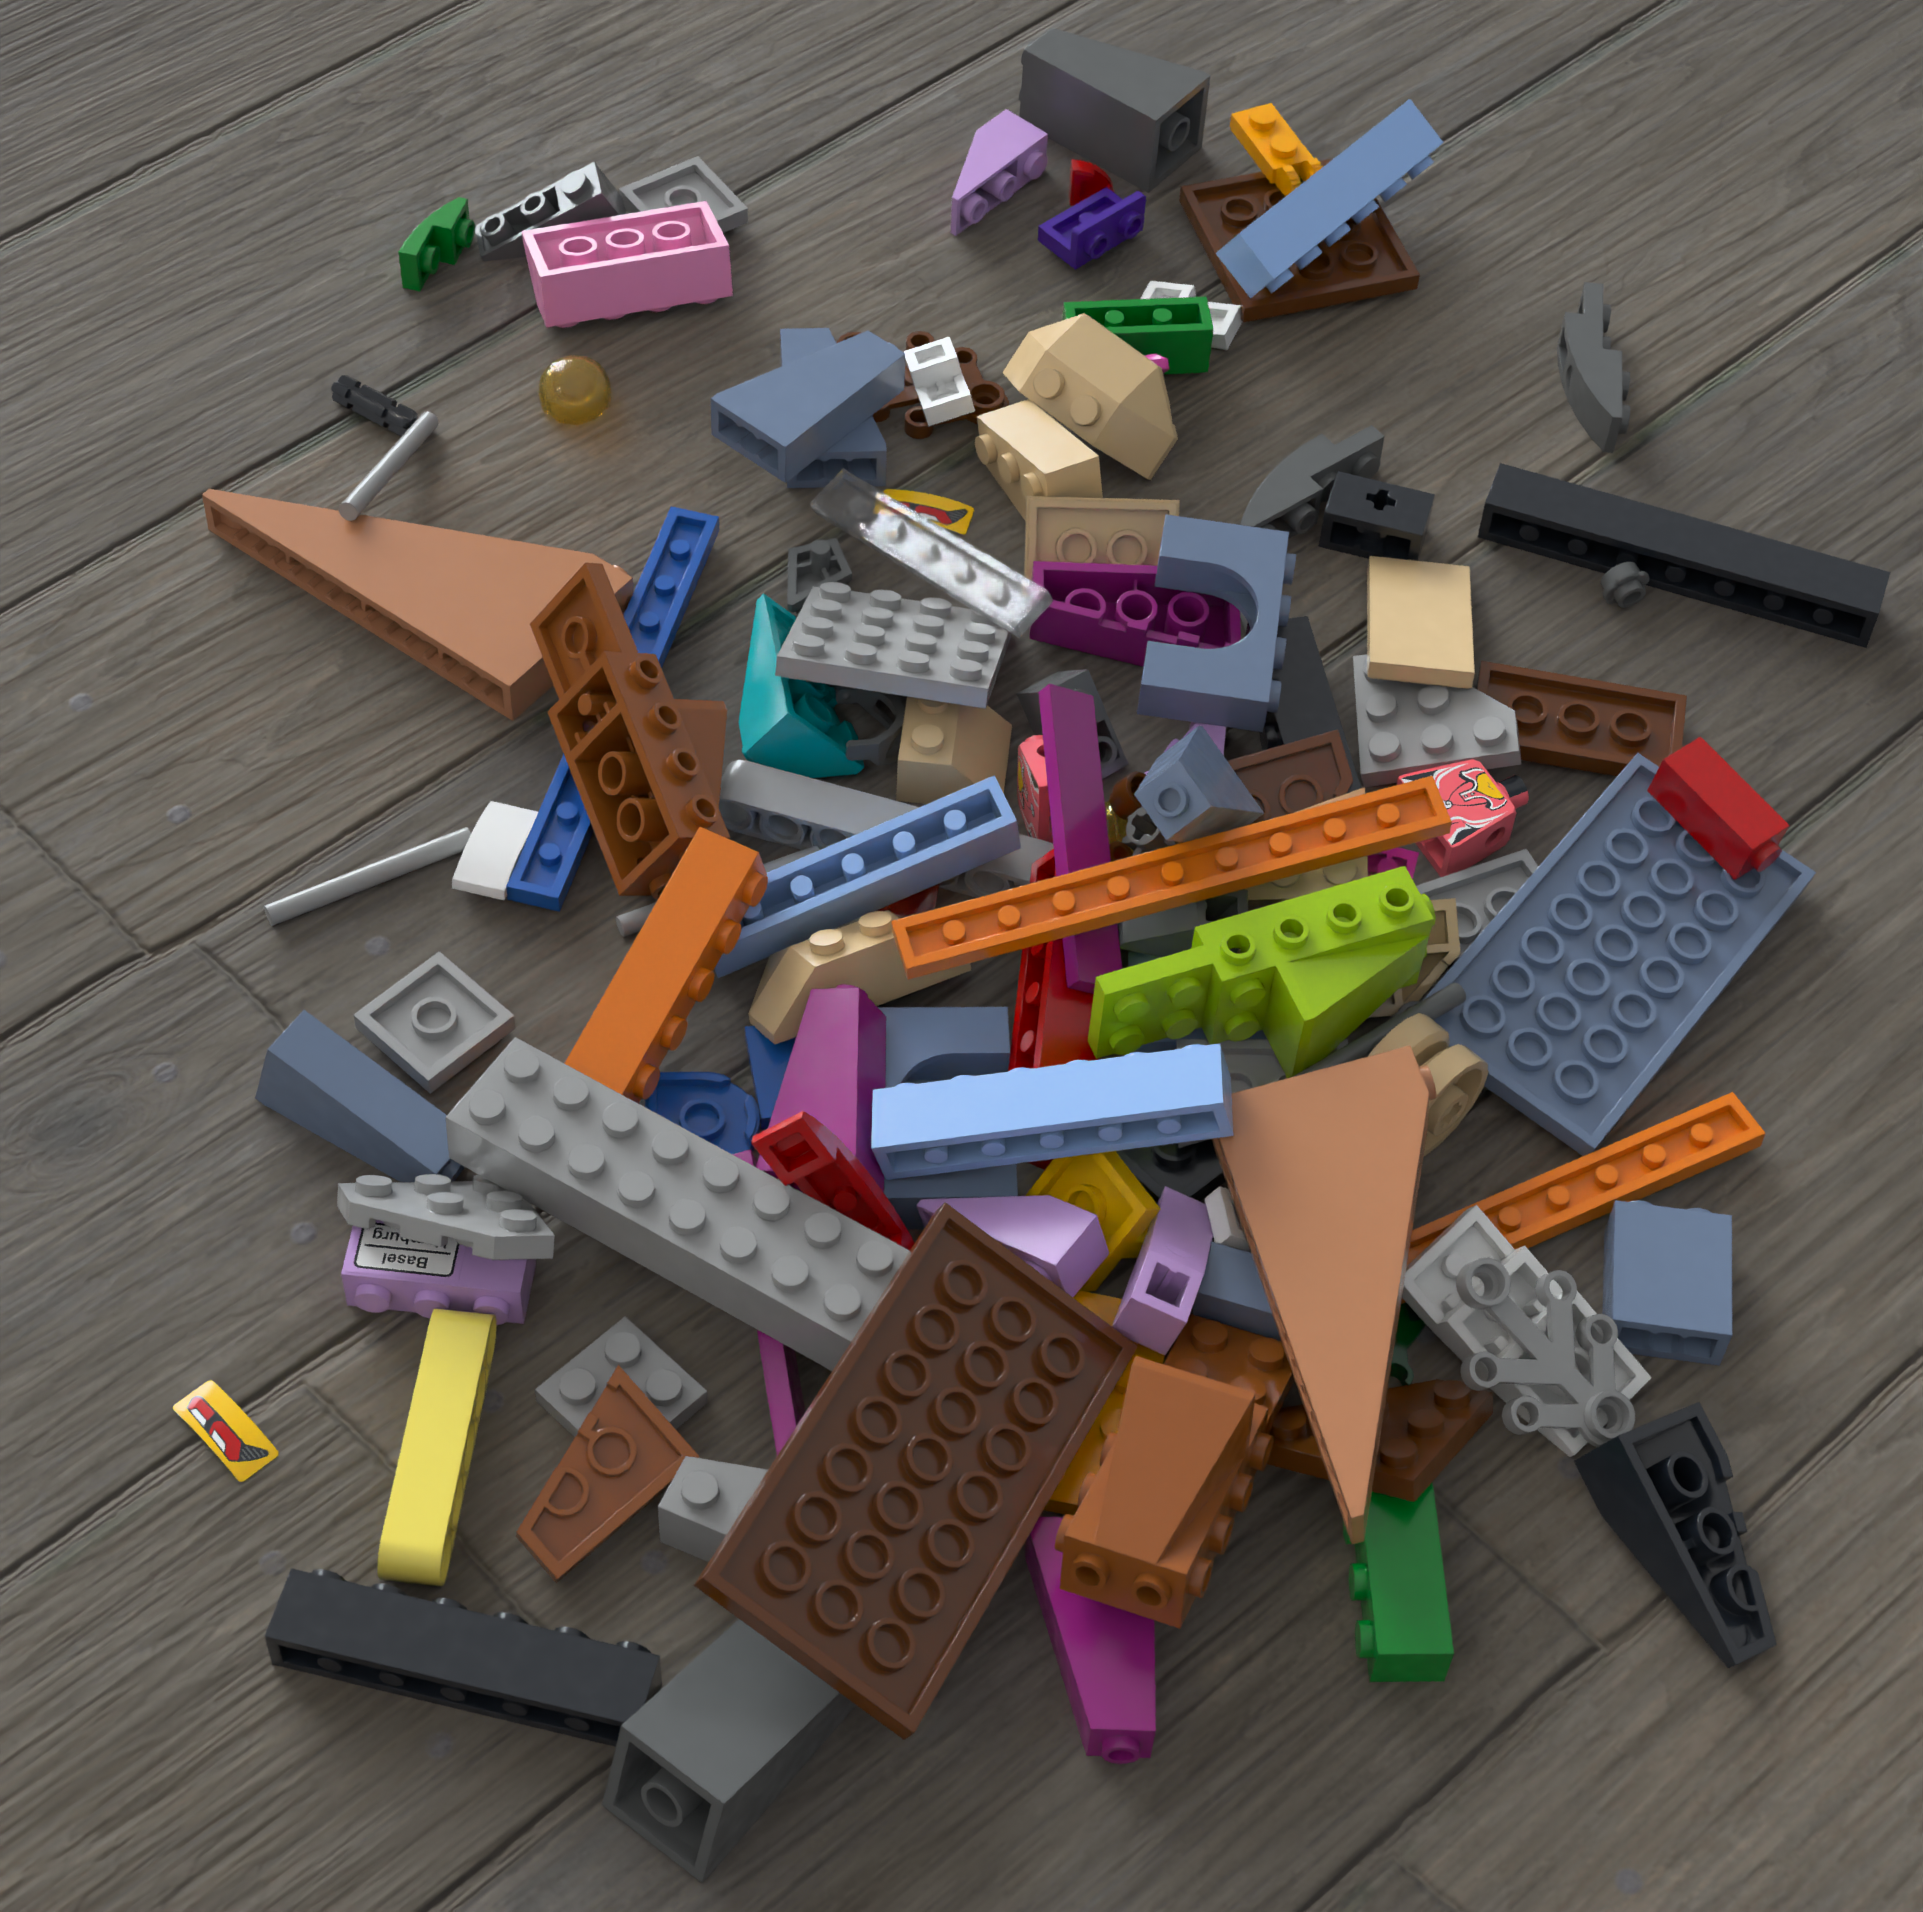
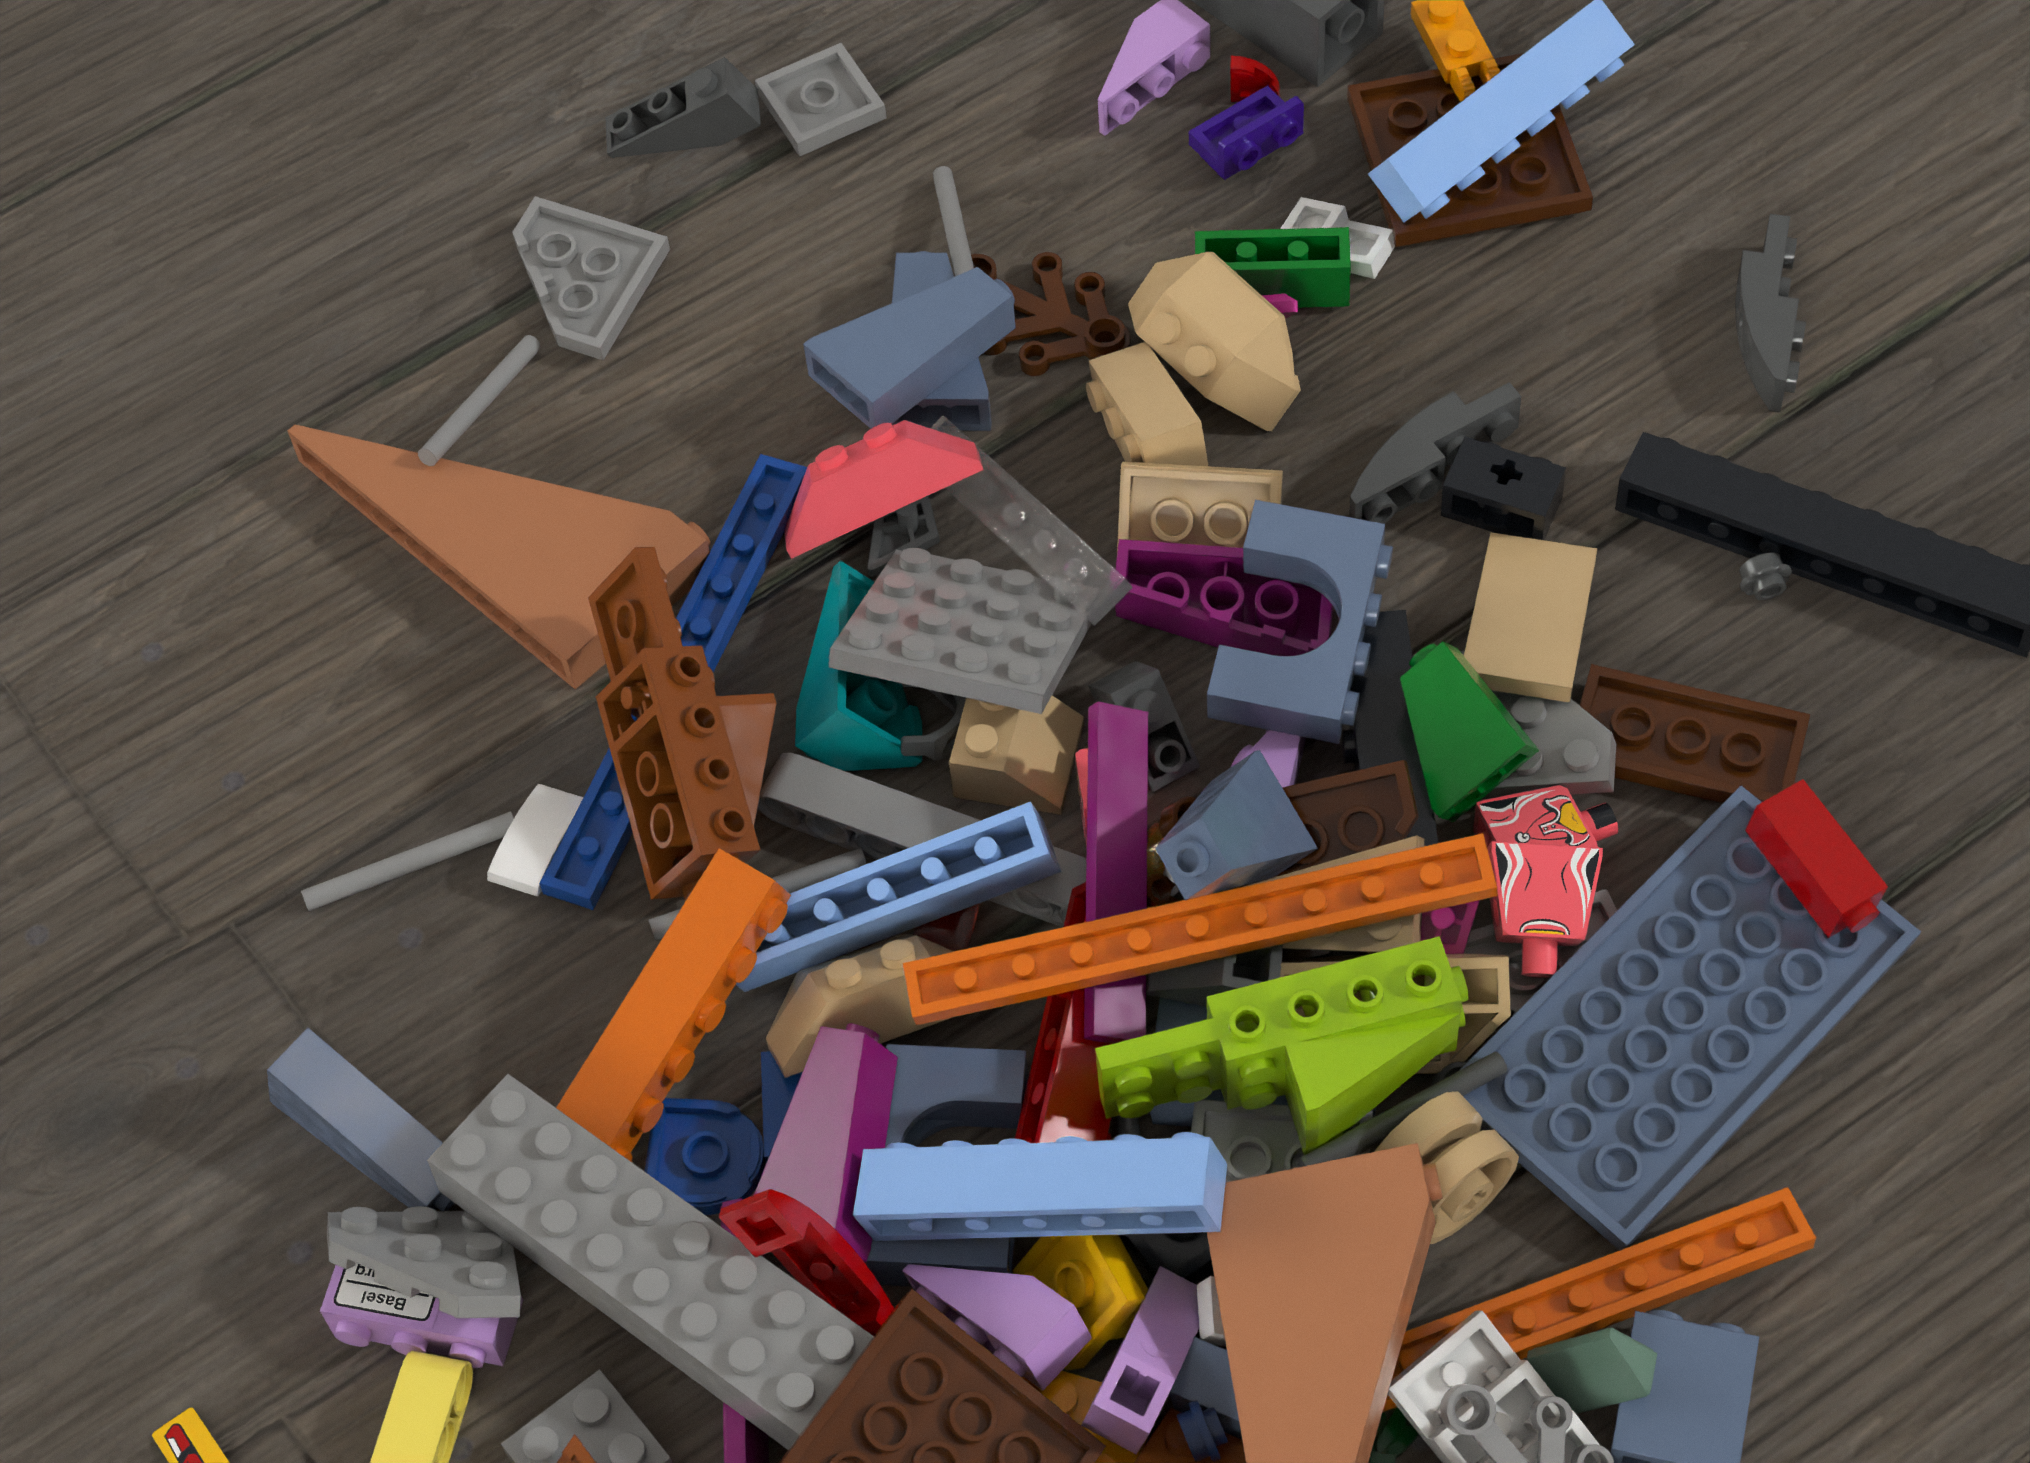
camera: 15 degrees right, 5 degrees up
black axle [331,375,418,437] -> none
light grey plate [353,951,516,1094] -> none
green slope [398,197,475,292] -> none
bright pink slope [522,201,733,328] -> none
clear yellow hair [538,355,612,426] -> none
yellow sticker [875,489,974,535] -> none
white slope [904,337,975,426] -> none
none -> light grey plate [512,196,670,360]
none -> coral wedge [784,420,984,559]
none -> light grey bar [933,166,974,276]
none -> dark blue plate [1176,1400,1228,1462]
none -> green slope [1400,641,1540,822]
none -> coral torso [1487,841,1603,978]
none -> sand green slope [1527,1327,1657,1414]

